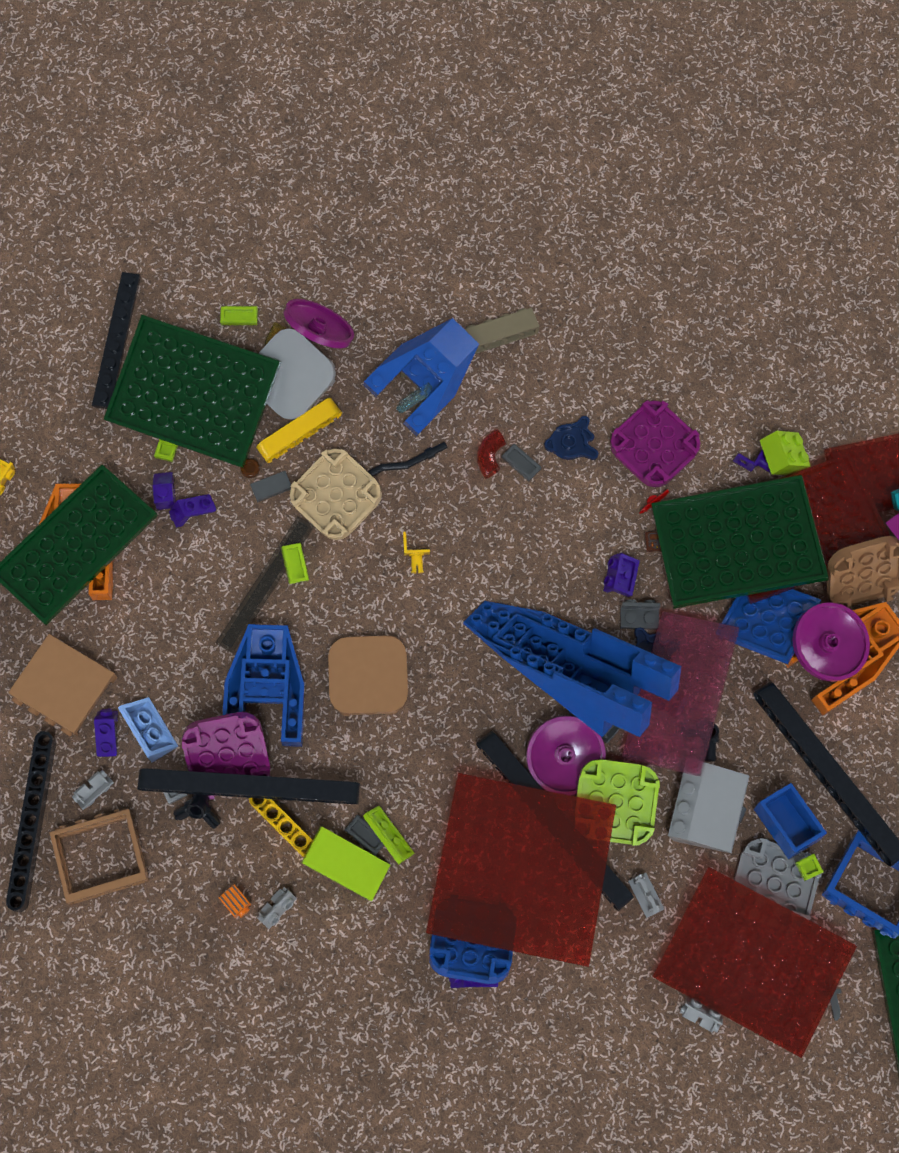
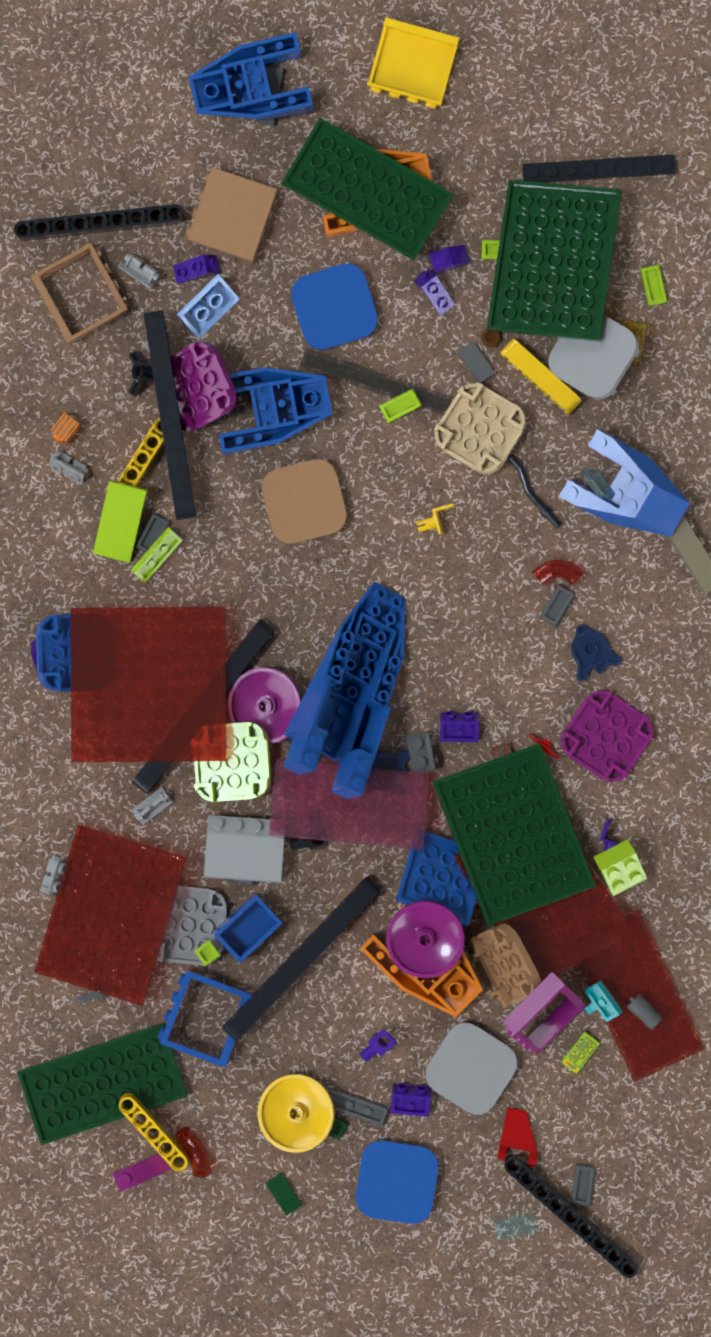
camera: 85 degrees right, 15 degrees up
magenta dish [283,299,354,348] -> none
none -> blue tile [291,263,377,351]

